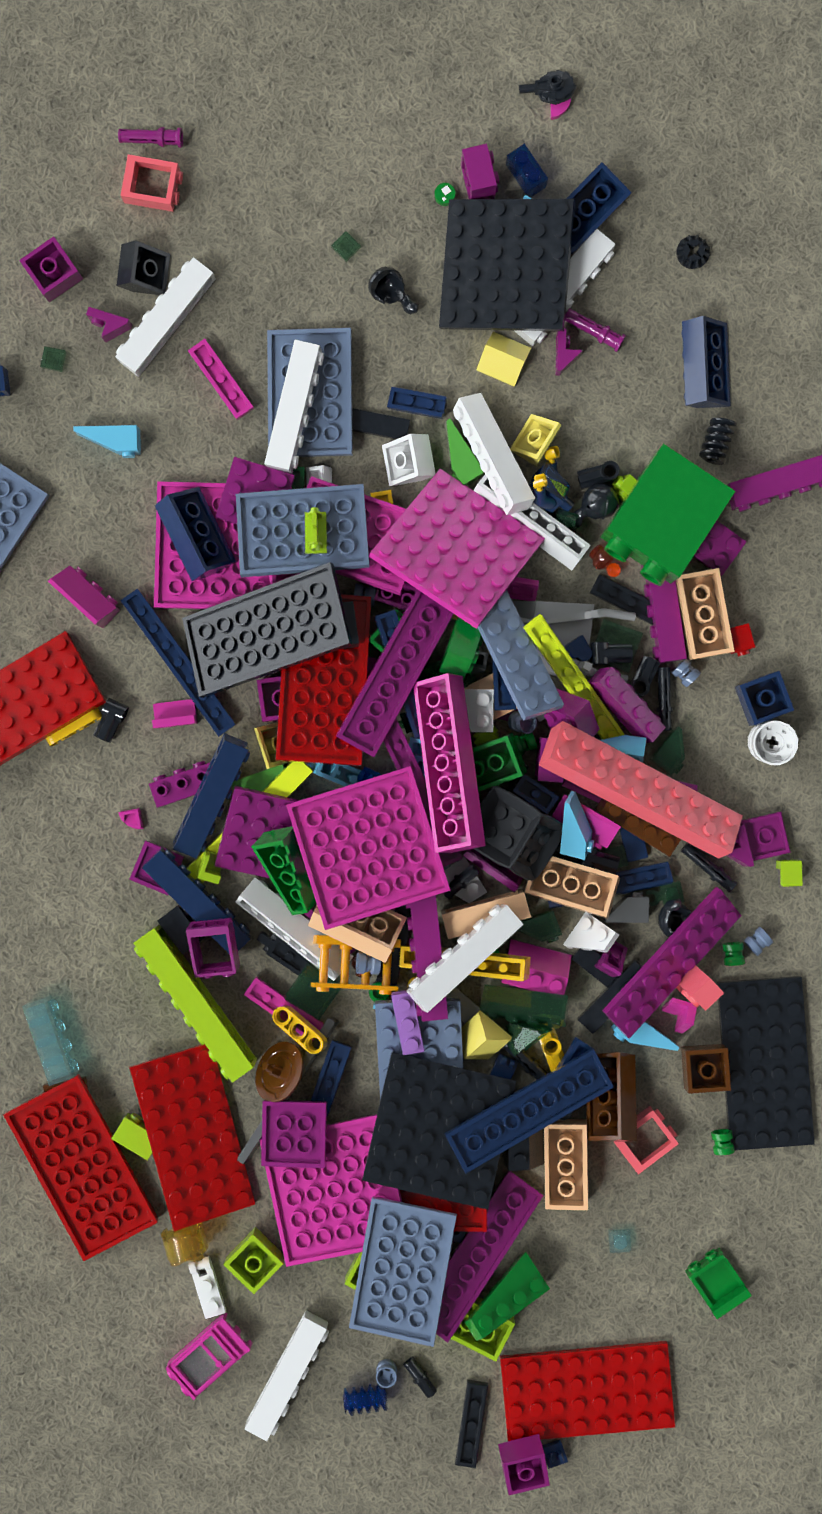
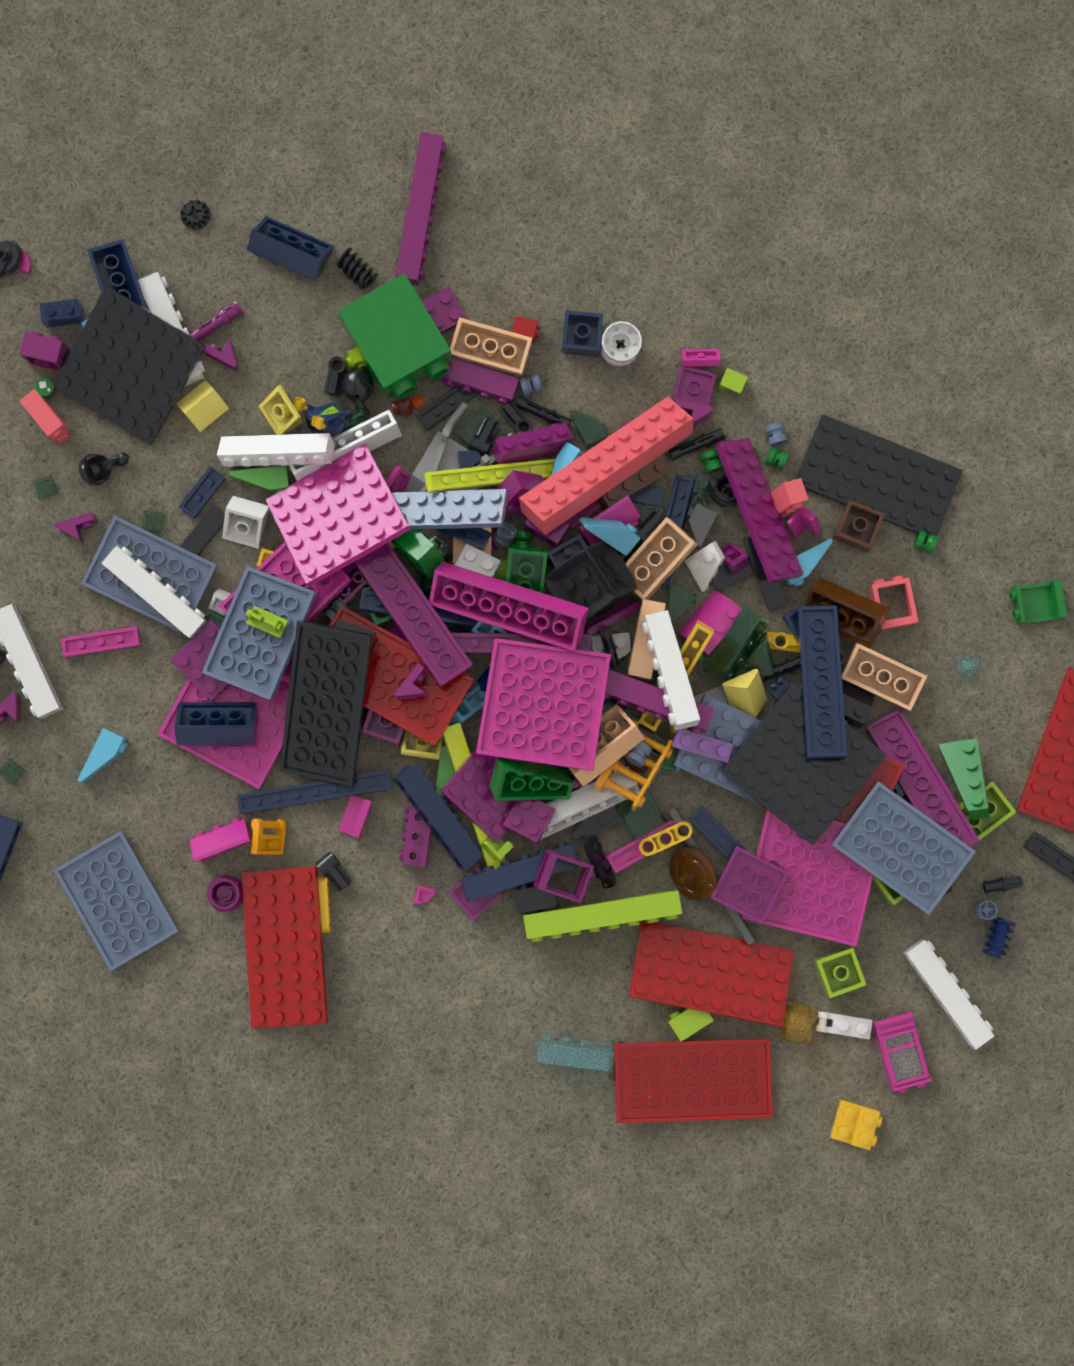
camera: 70 degrees left, 5 degrees down
none -> coral window [20,389,71,444]
none -> magenta slope [55,512,98,542]
none -> clear green tile [142,511,164,532]
none -> magenta hat [207,875,243,912]
none -> light orange plate [251,819,287,855]
none -> magenta slope [394,664,426,700]
none -> magenta plate [503,800,556,844]
none -> black hinge [583,835,617,889]
none -> dark pink plate [681,349,721,368]
none -> green wheel [699,449,723,474]
none -> yellow plate [830,1099,882,1150]

